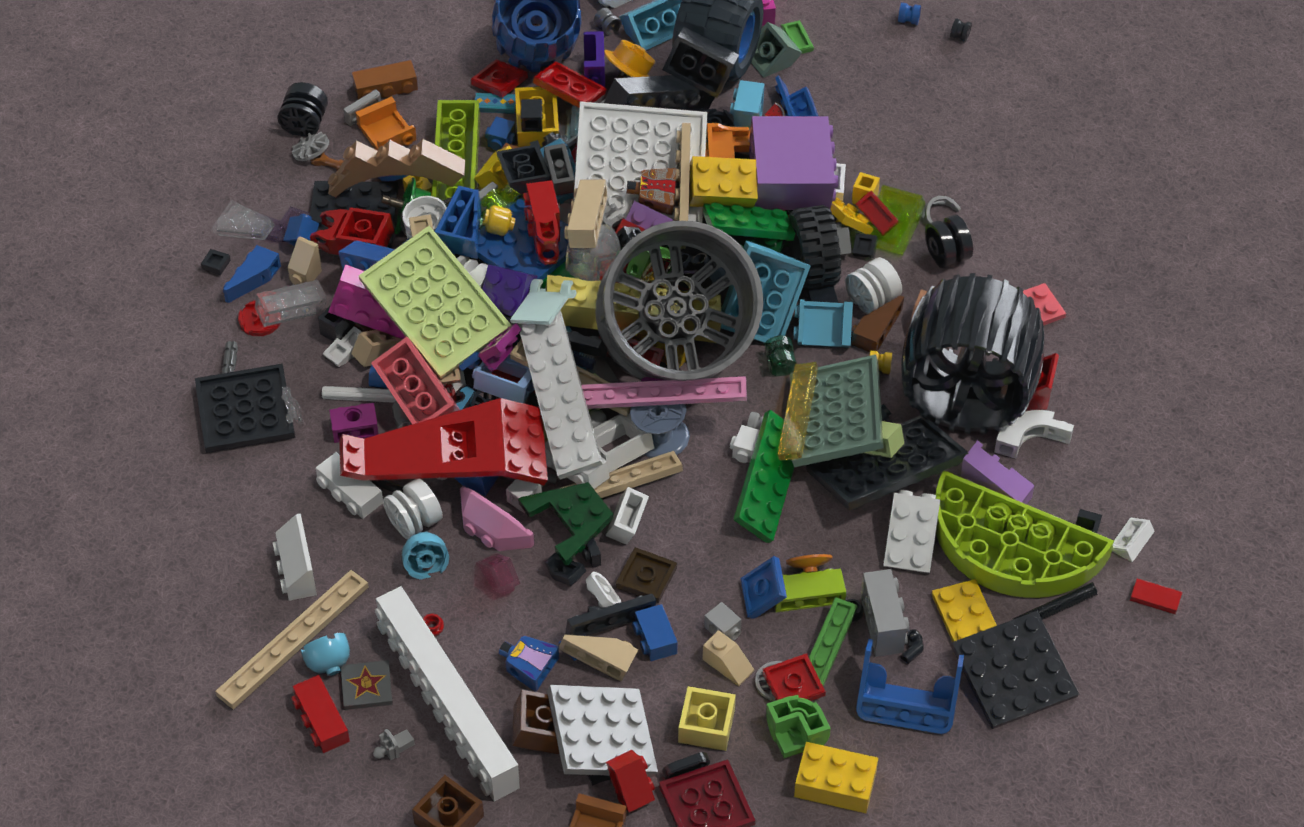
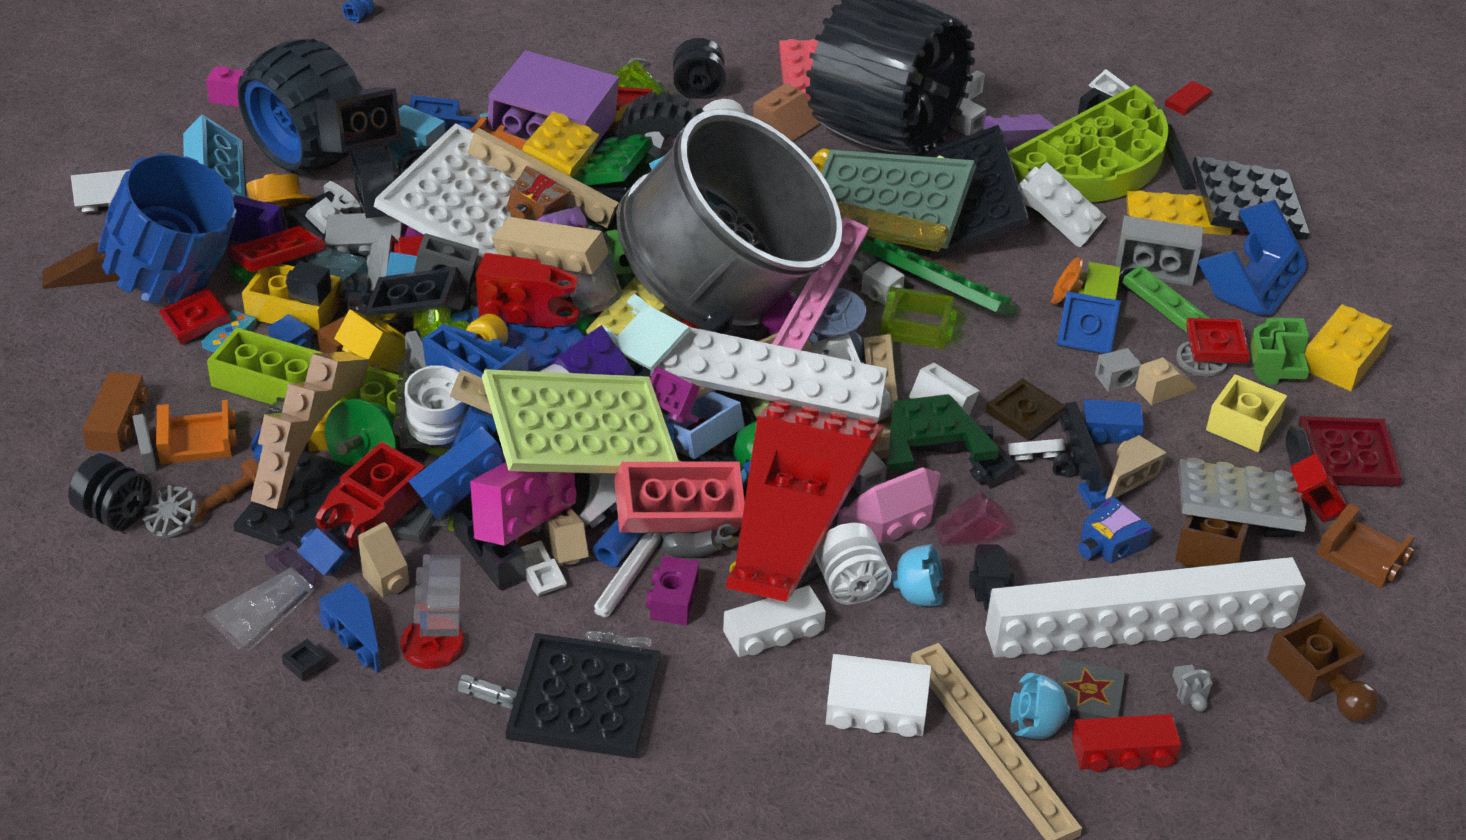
camera: 70 degrees left, 10 degrees down
none -> clear neon green window [880,286,958,349]
none -> black hinge [969,544,1014,613]

